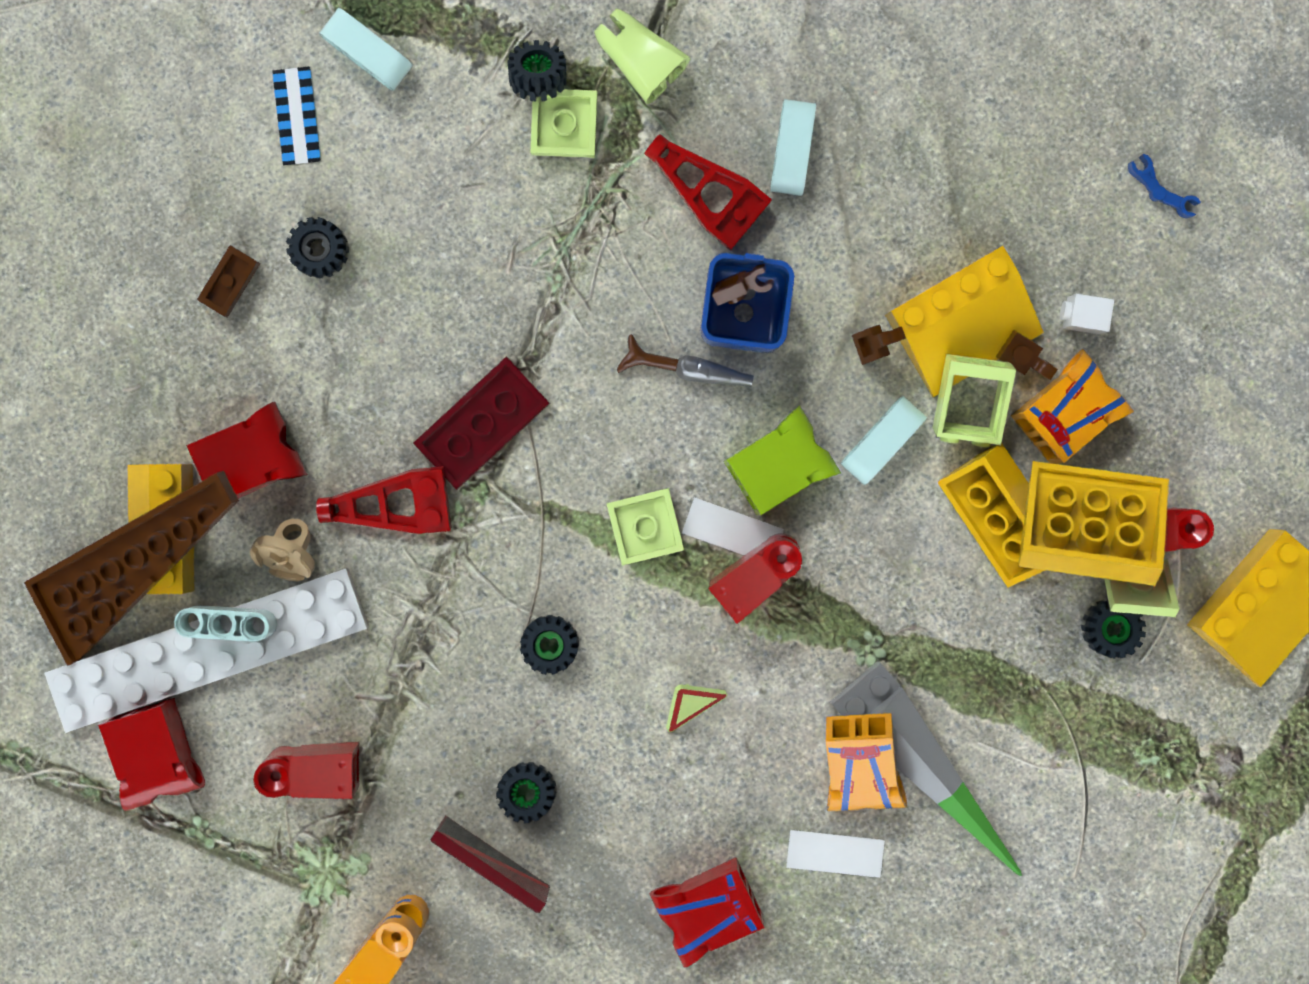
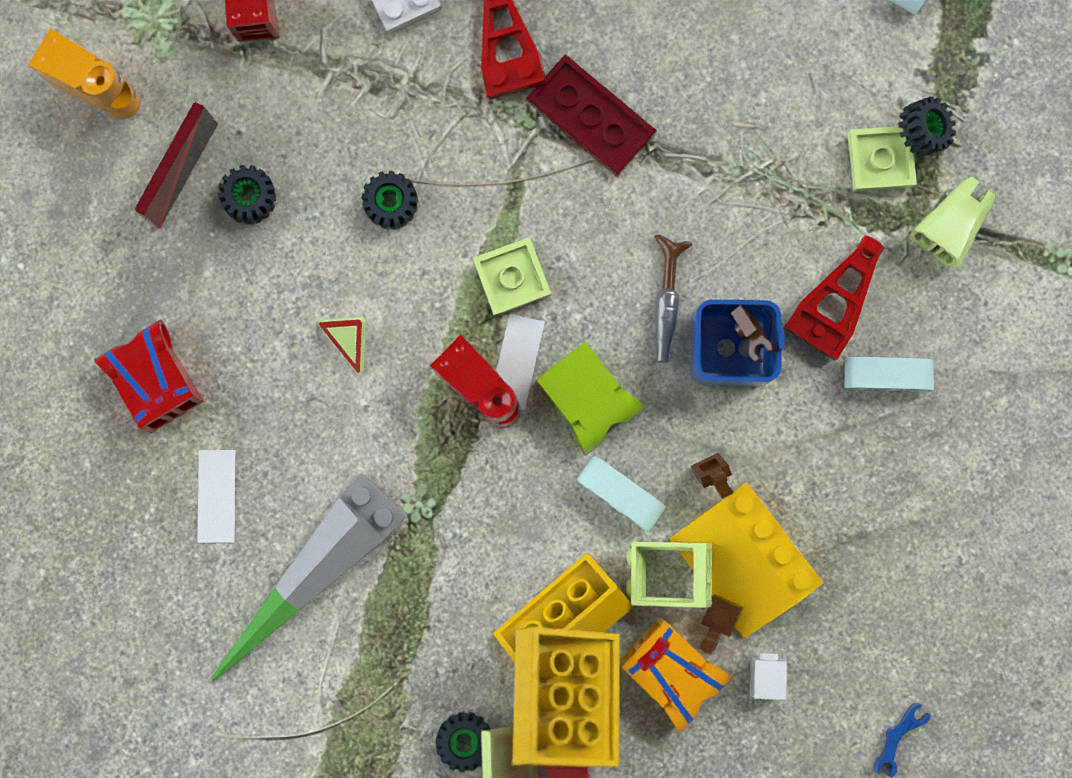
camera: 85 degrees right, 5 degrees down
light orange piece [826,713,907,811] -> none

